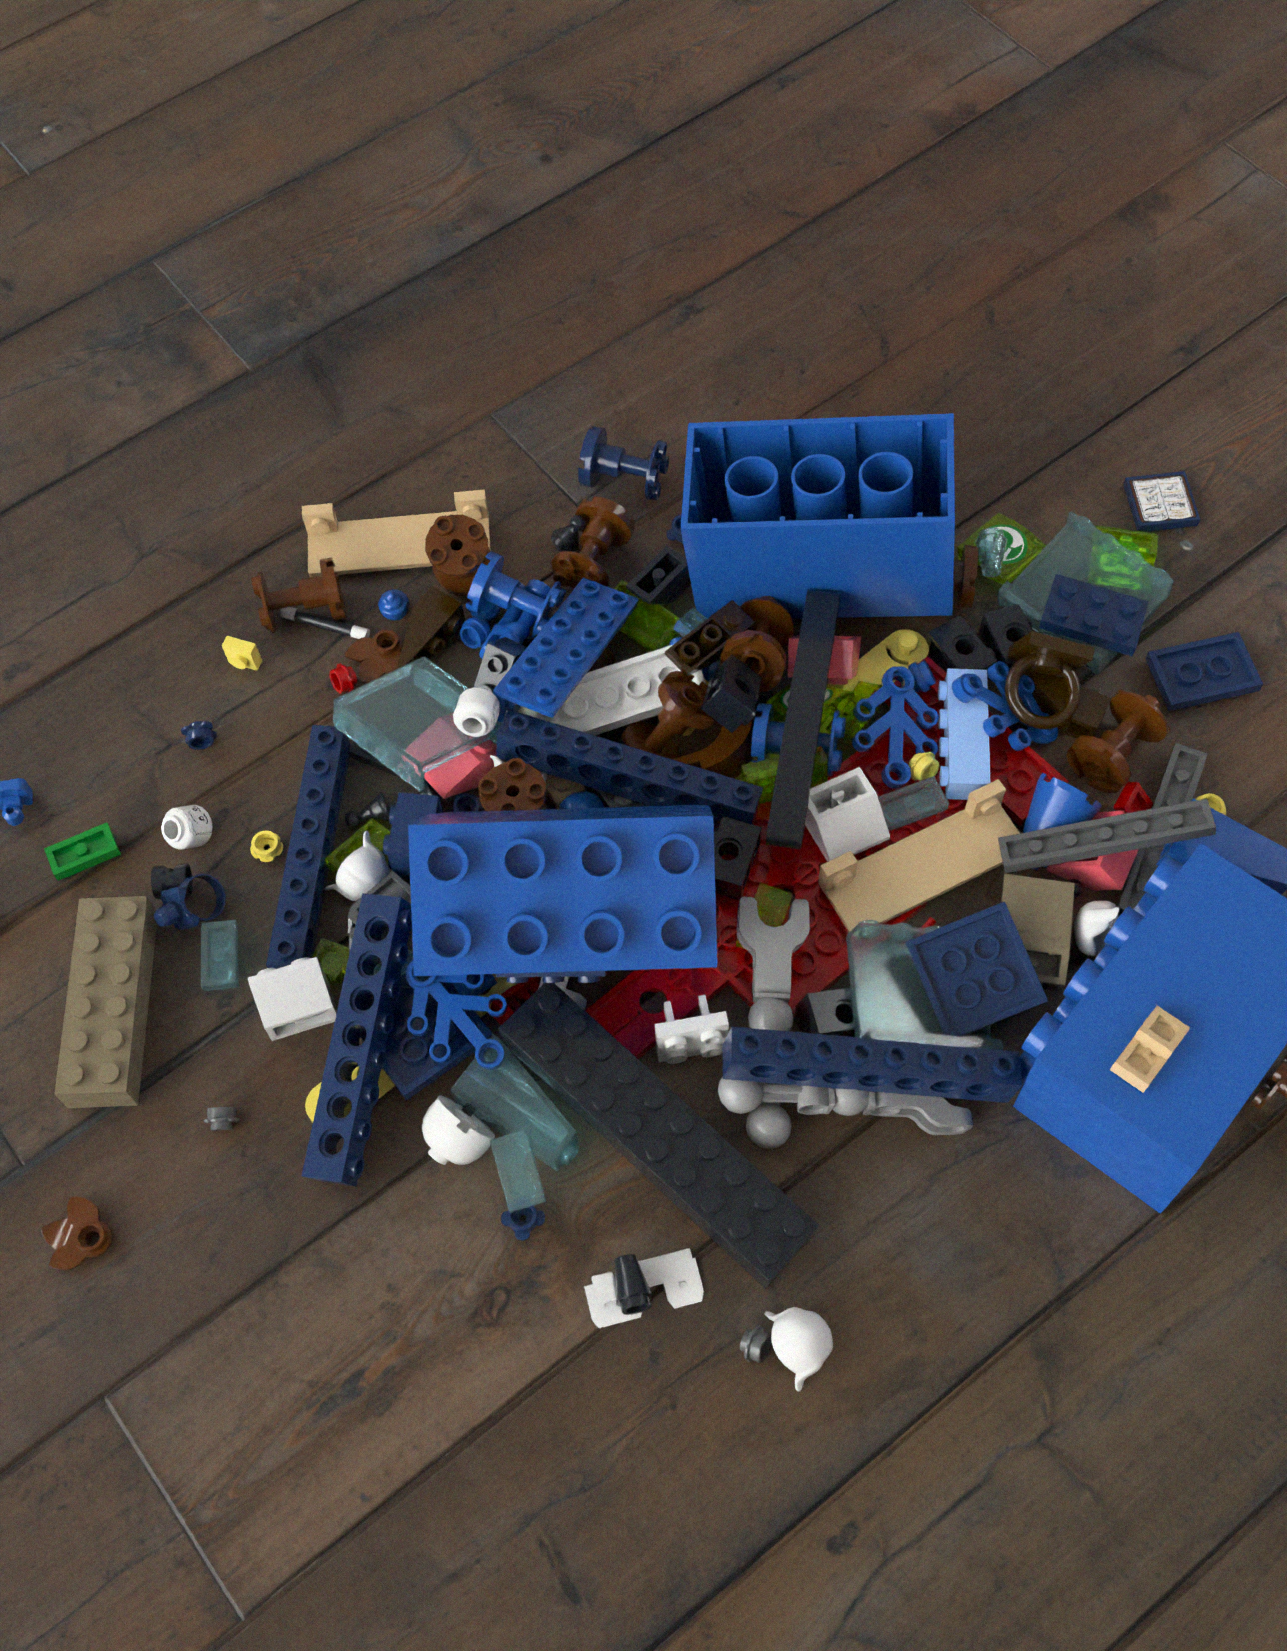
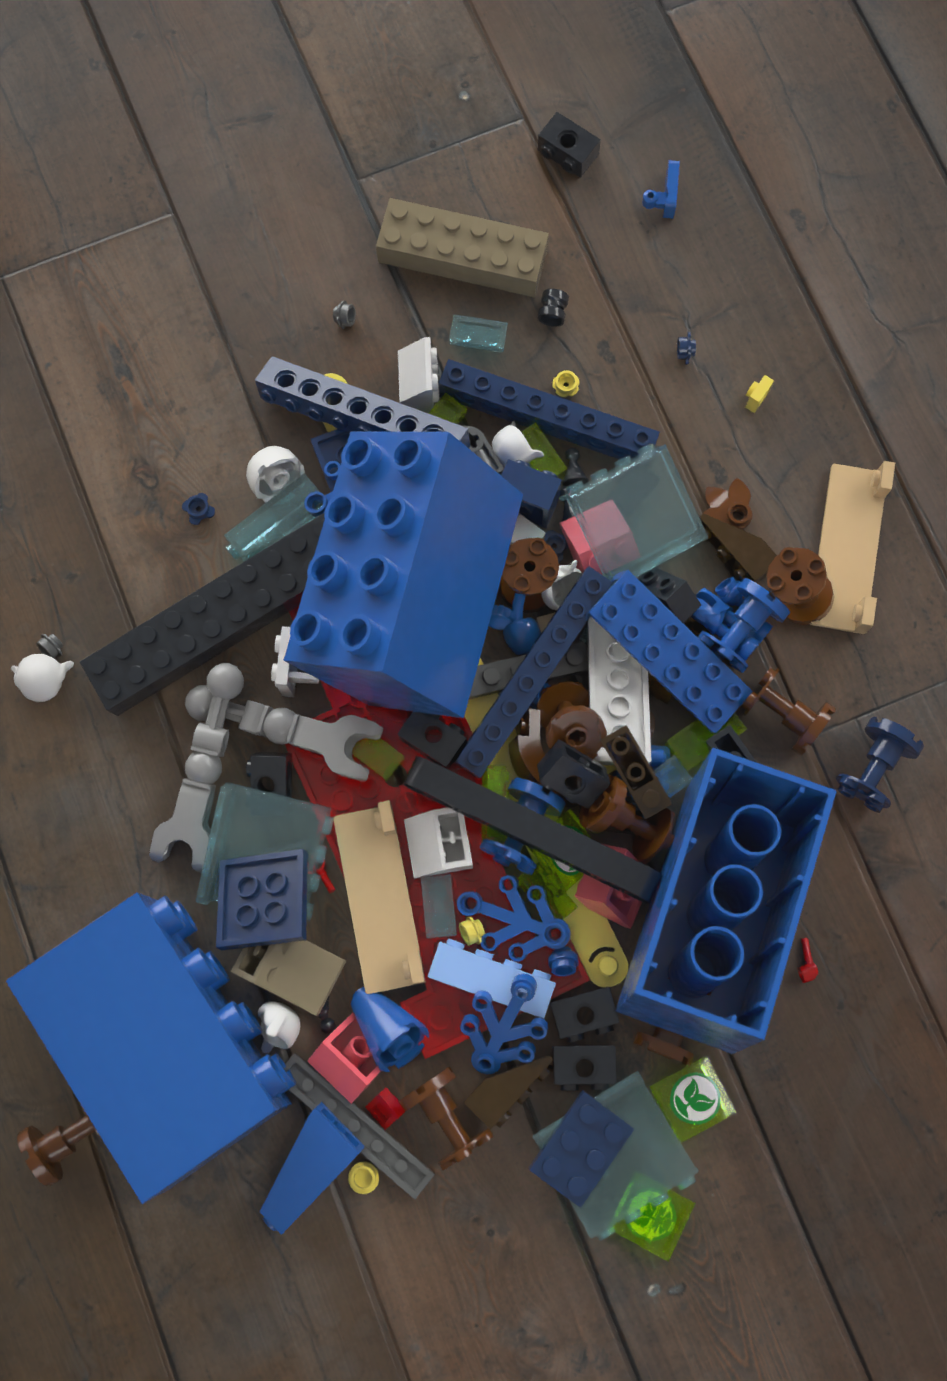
camera: 105 degrees right, 15 degrees up
reddish brown plate [41,1197,112,1271] -> none
green plate [44,822,121,881] -> none
dark blue piece [154,874,226,931] -> none
white head [161,805,213,850] -> none
reddish brown piece [251,557,346,633] -> none
black bar [280,607,370,639] -> none
red plate [330,663,357,694] -> none
blue plate [378,589,410,621] -> none
white head [453,687,500,737] -> none
clear light blue plate [490,1129,547,1213] -> none
black piece [551,515,587,552] -> none
white piece [584,1248,704,1328] -> none
black cone [614,1254,653,1315] -> none
dark blue brick [723,1027,1023,1103] -> none
clear light blue cone [976,528,1007,577] -> none
dark grey plate [998,799,1216,873] -> none
dark brown tile [1005,631,1095,729] -> none
tan slope [1110,1006,1190,1093] -> none
tile [1123,471,1200,532] -> none
dark blue plate [1145,632,1263,711] -> none

